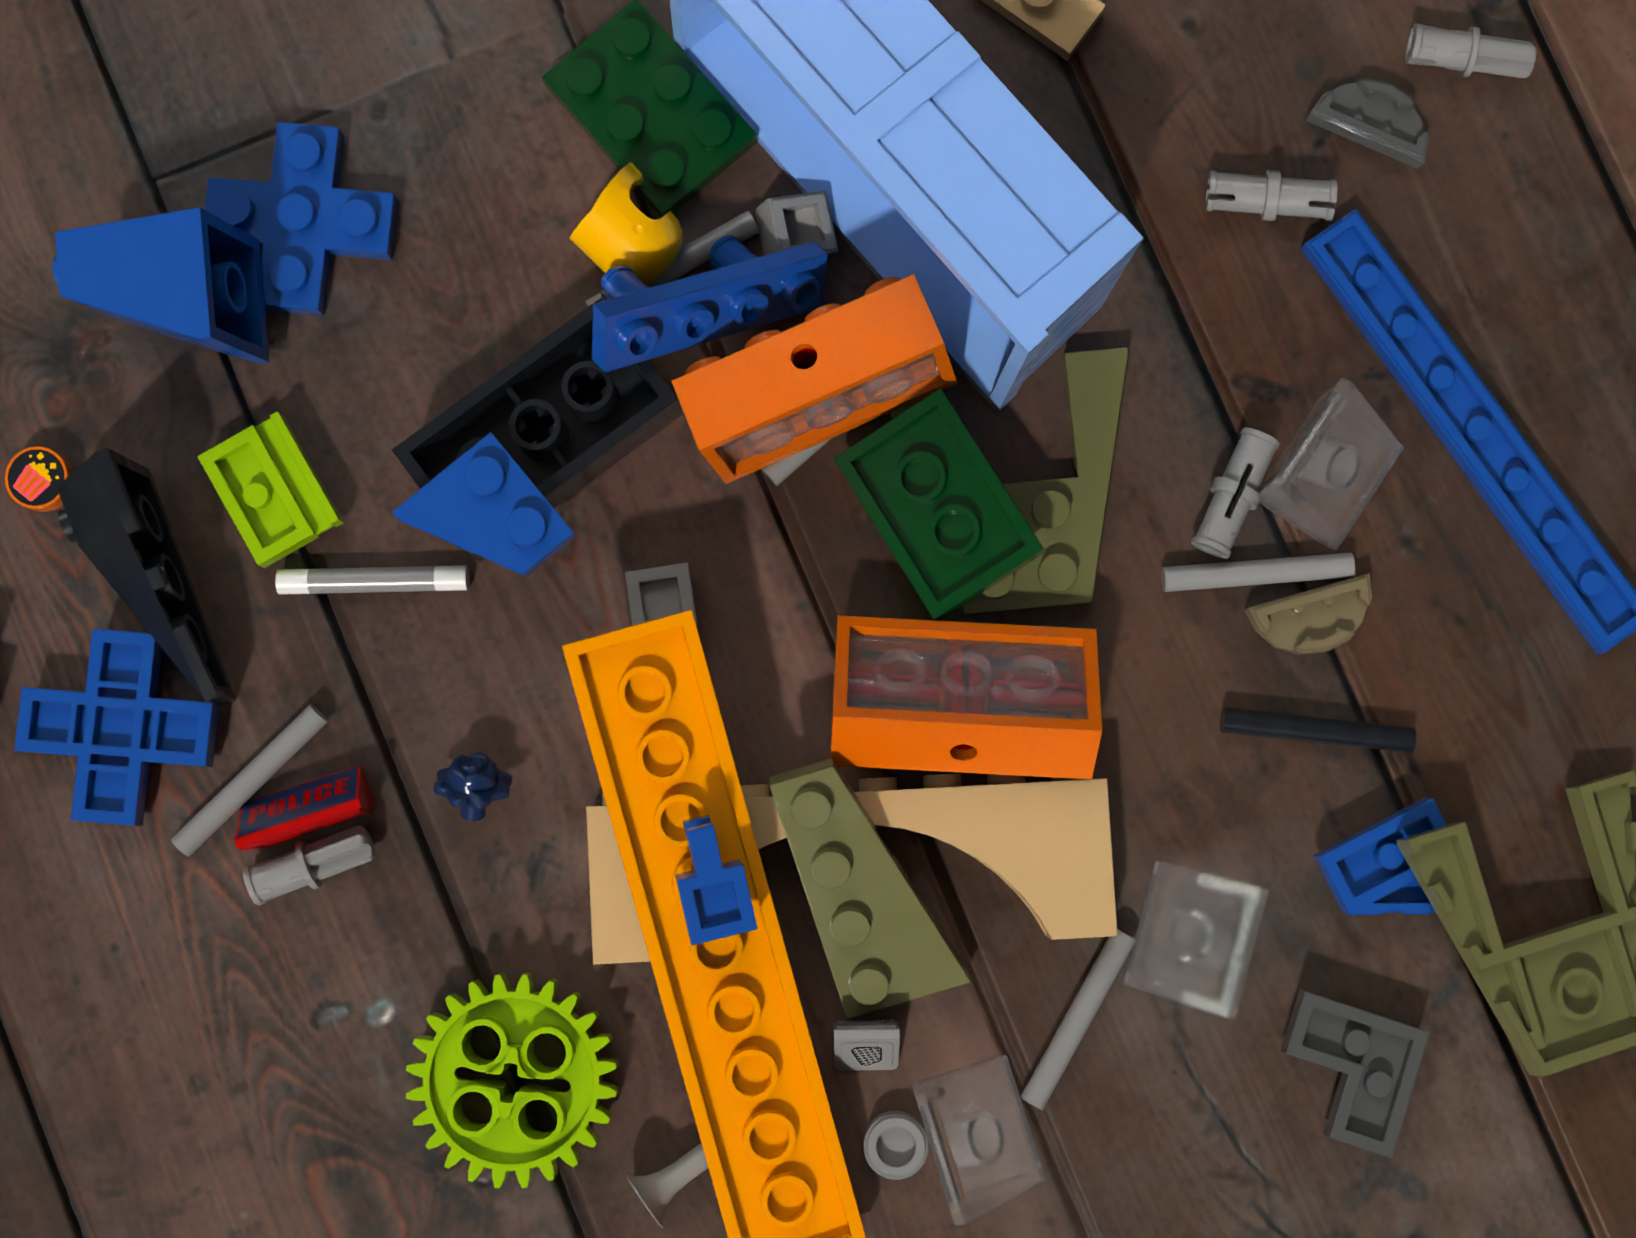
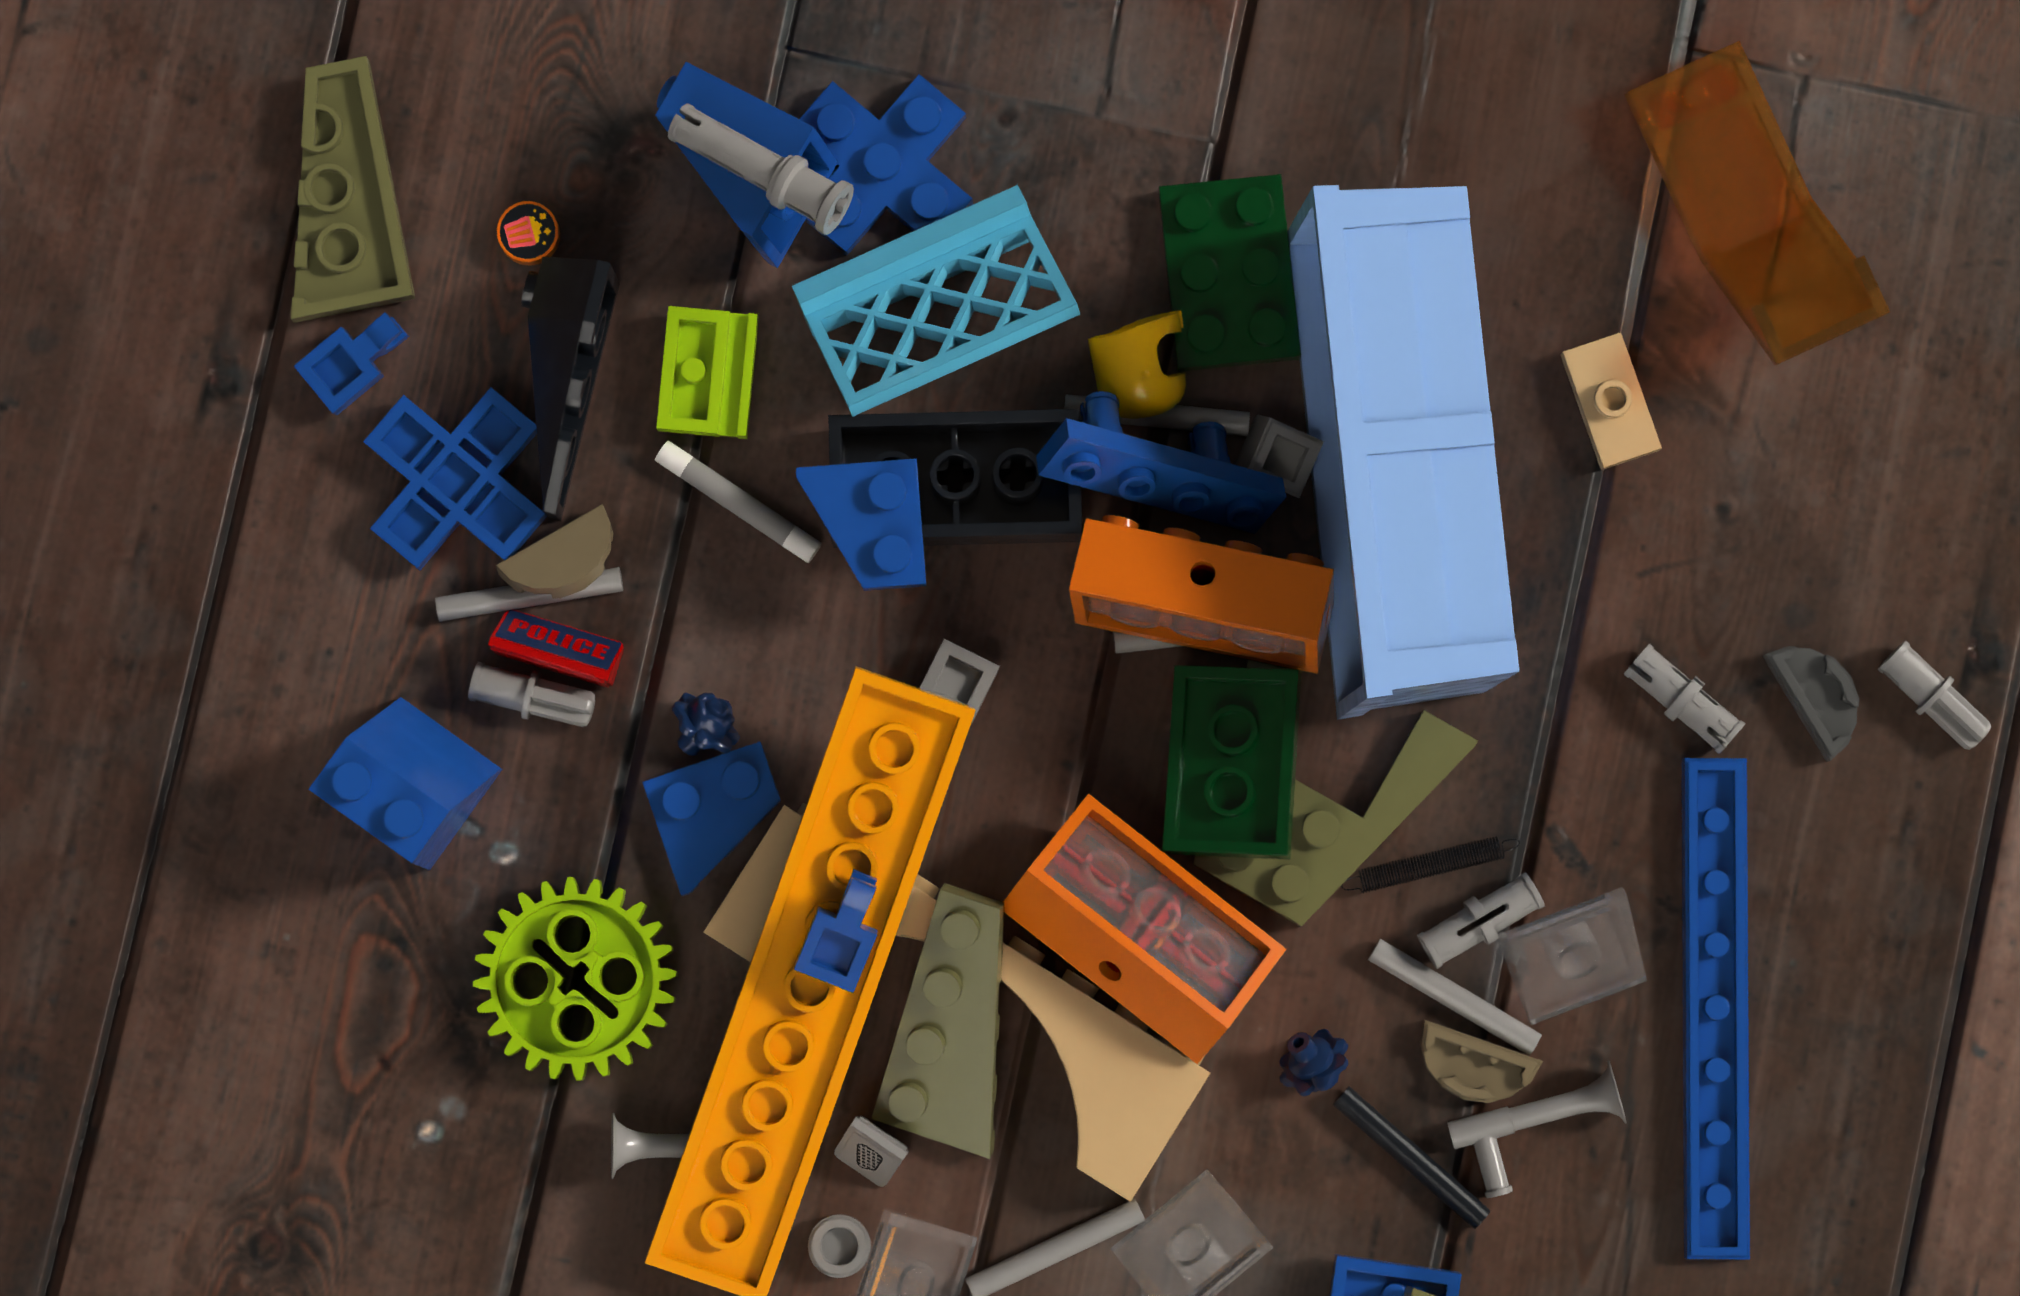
camera: 30 degrees right, 0 degrees up
none -> blue slope [308,697,503,870]
none -> dark tan tile [496,504,613,599]
none -> blue wing [642,742,781,896]
none -> light grey pin [668,103,854,235]
none -> medium azure fence [792,185,1080,417]
none -> dark blue plant [1279,1029,1348,1097]
none -> black piece [1341,836,1520,894]
none -> light grey piece [1447,1060,1627,1198]

